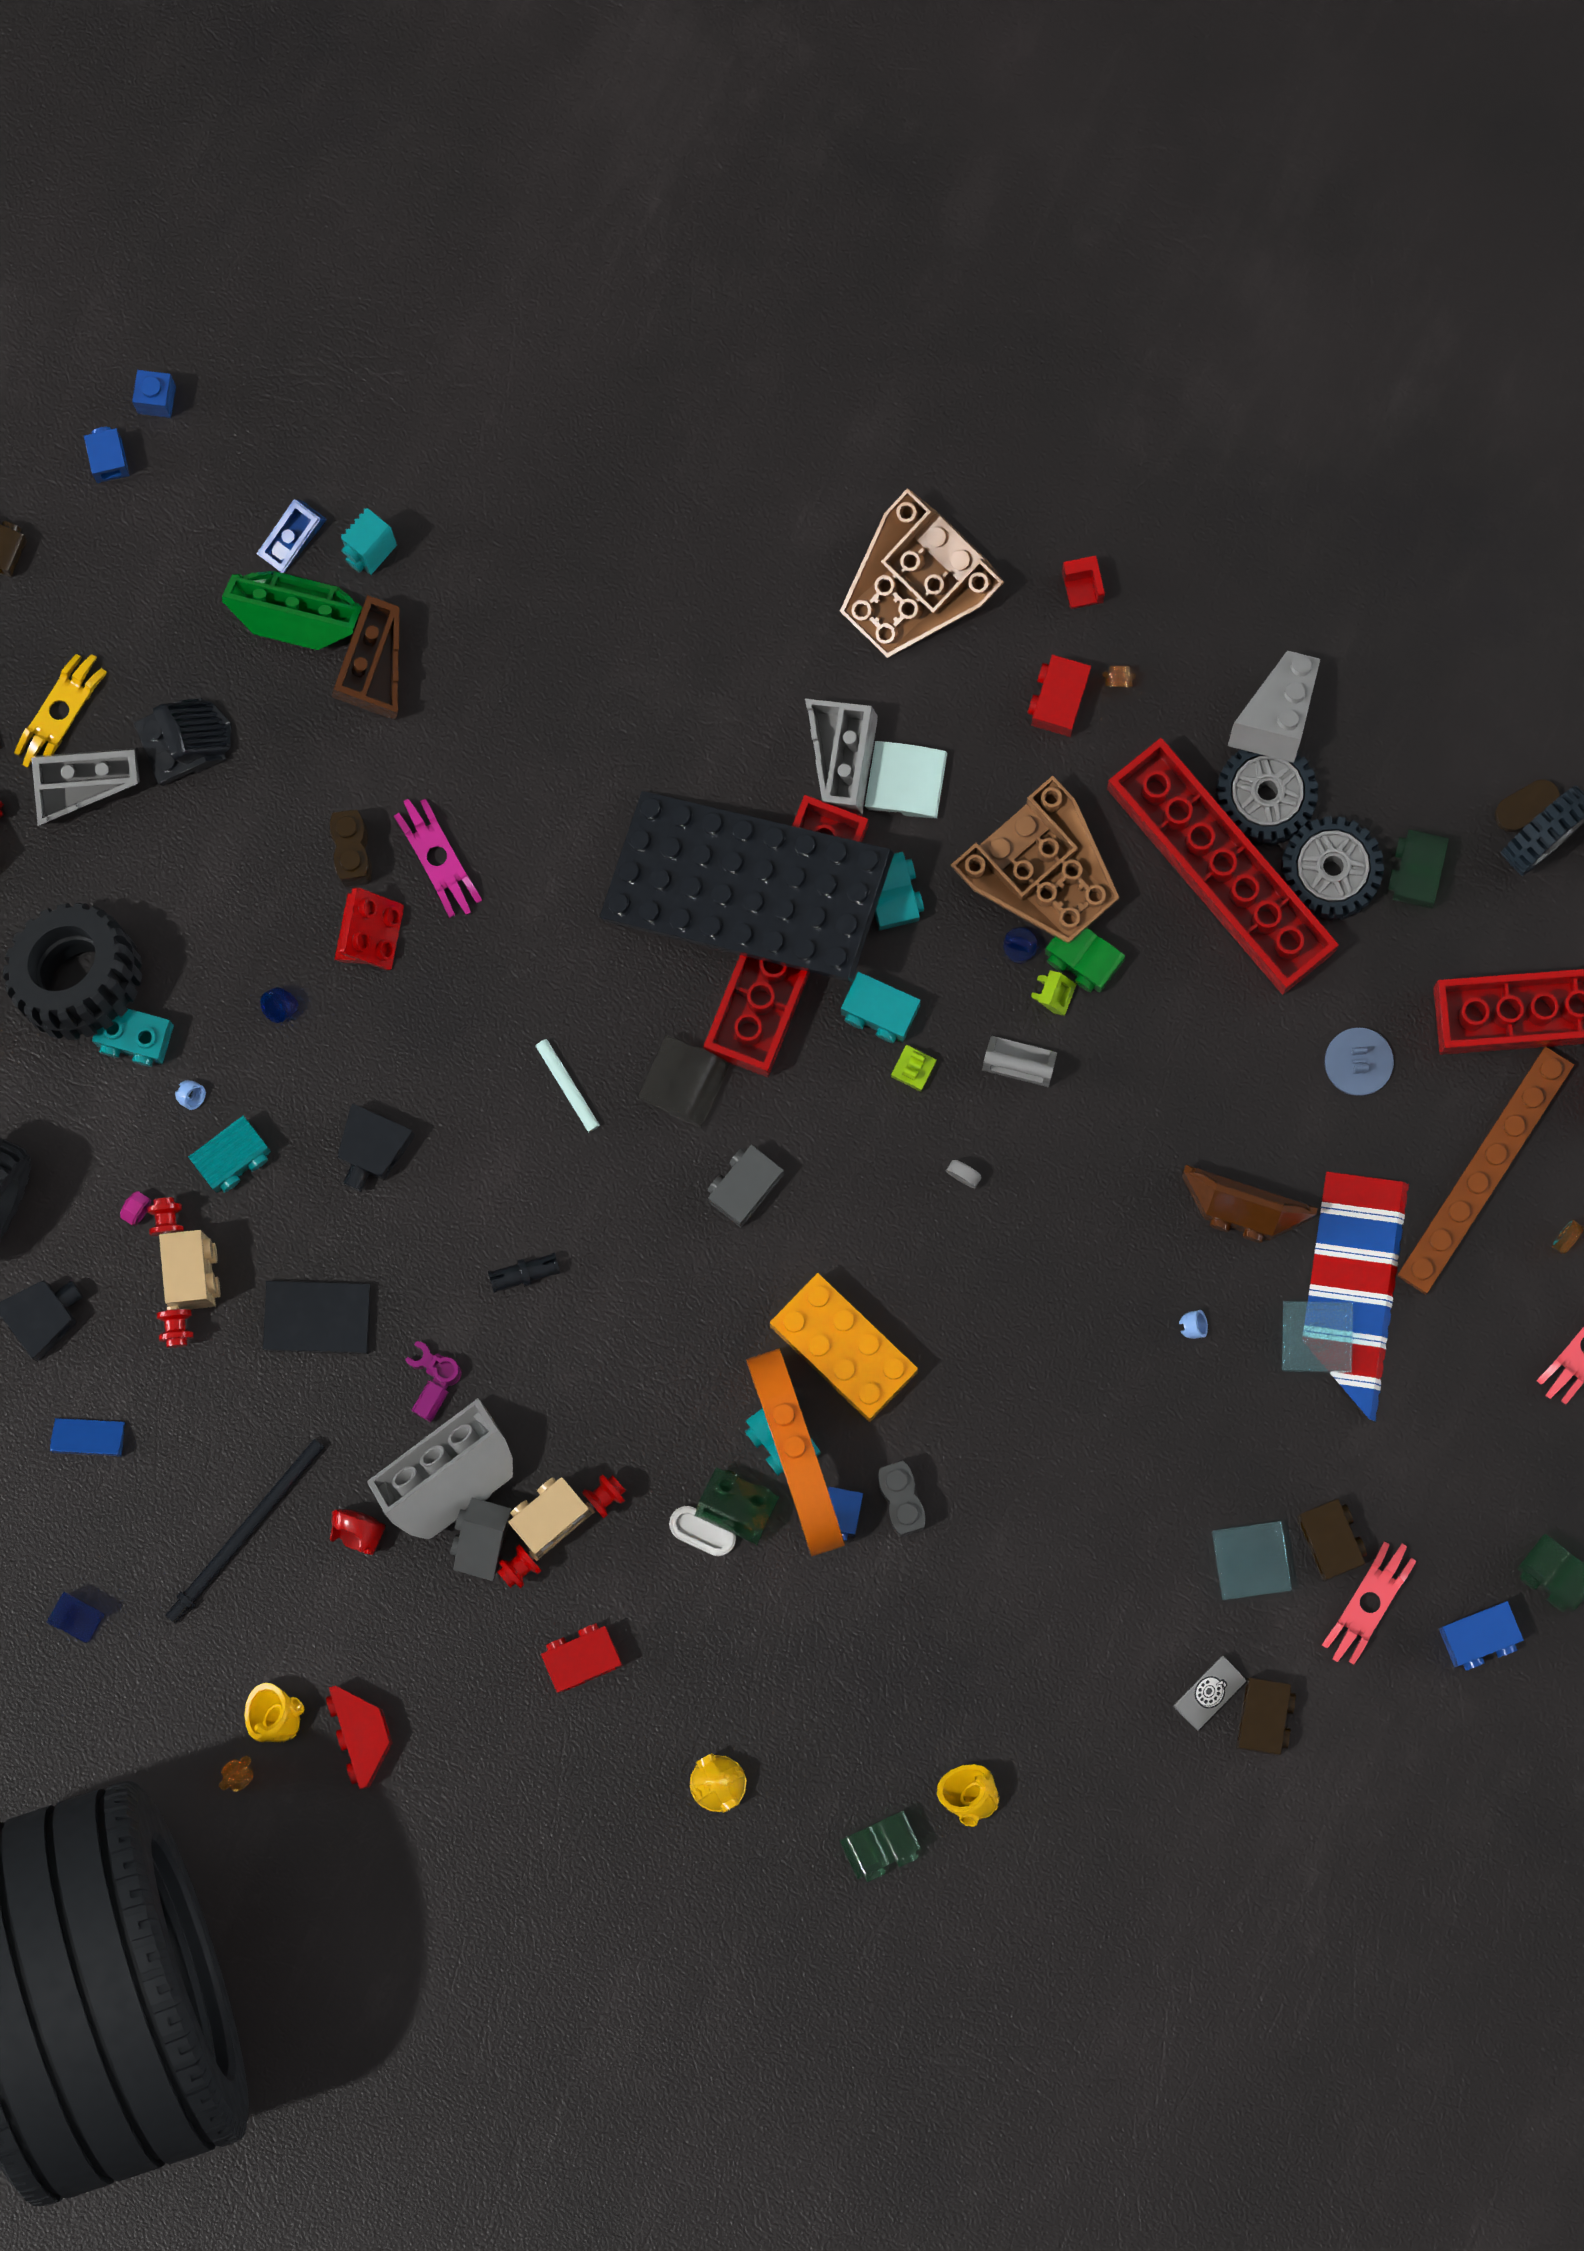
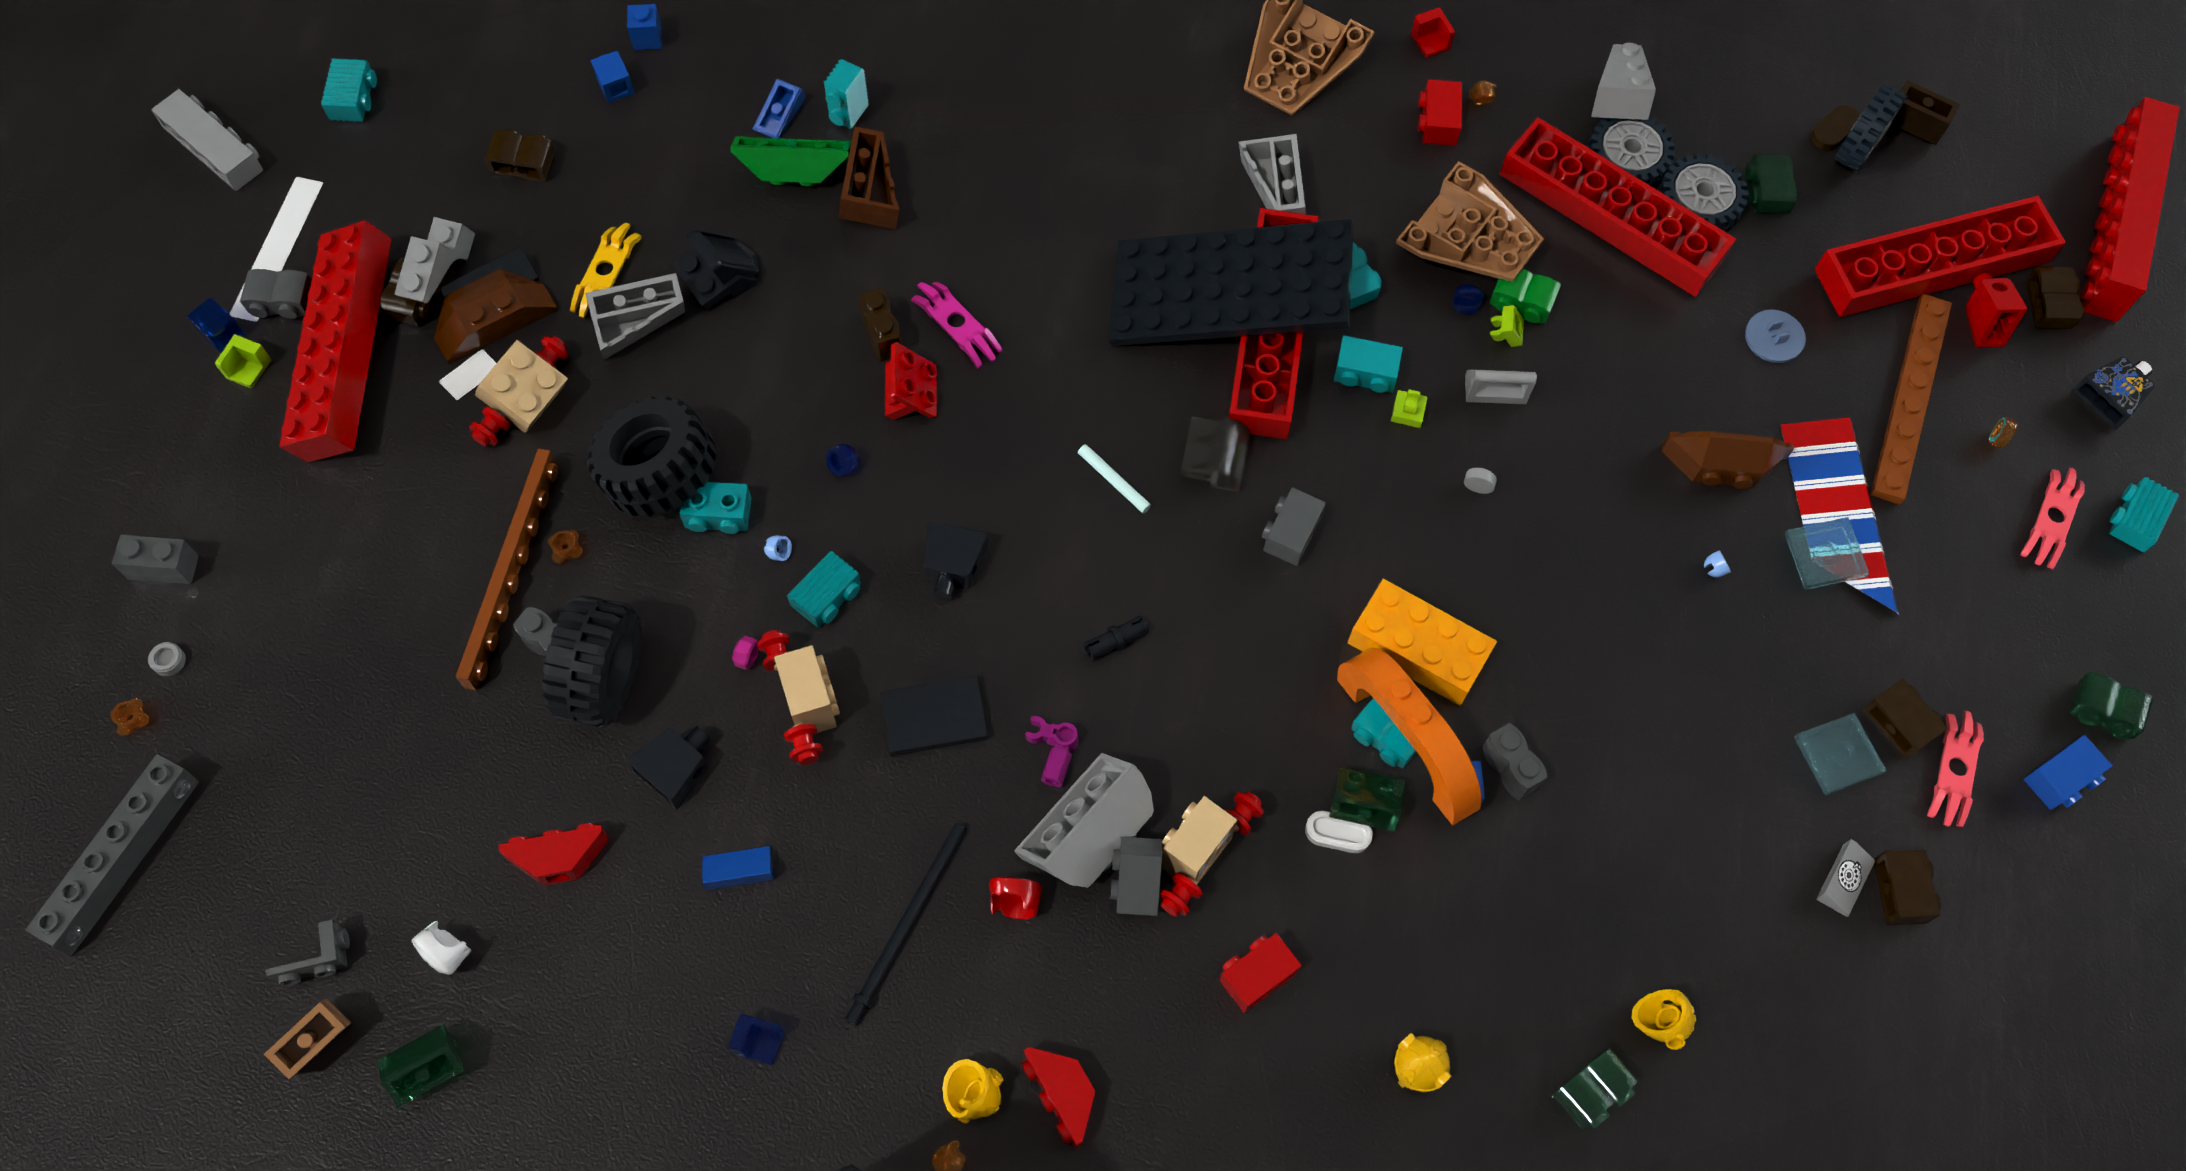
camera: 20 degrees left, 15 degrees down
light aqua slope [865,741,947,818] -> none

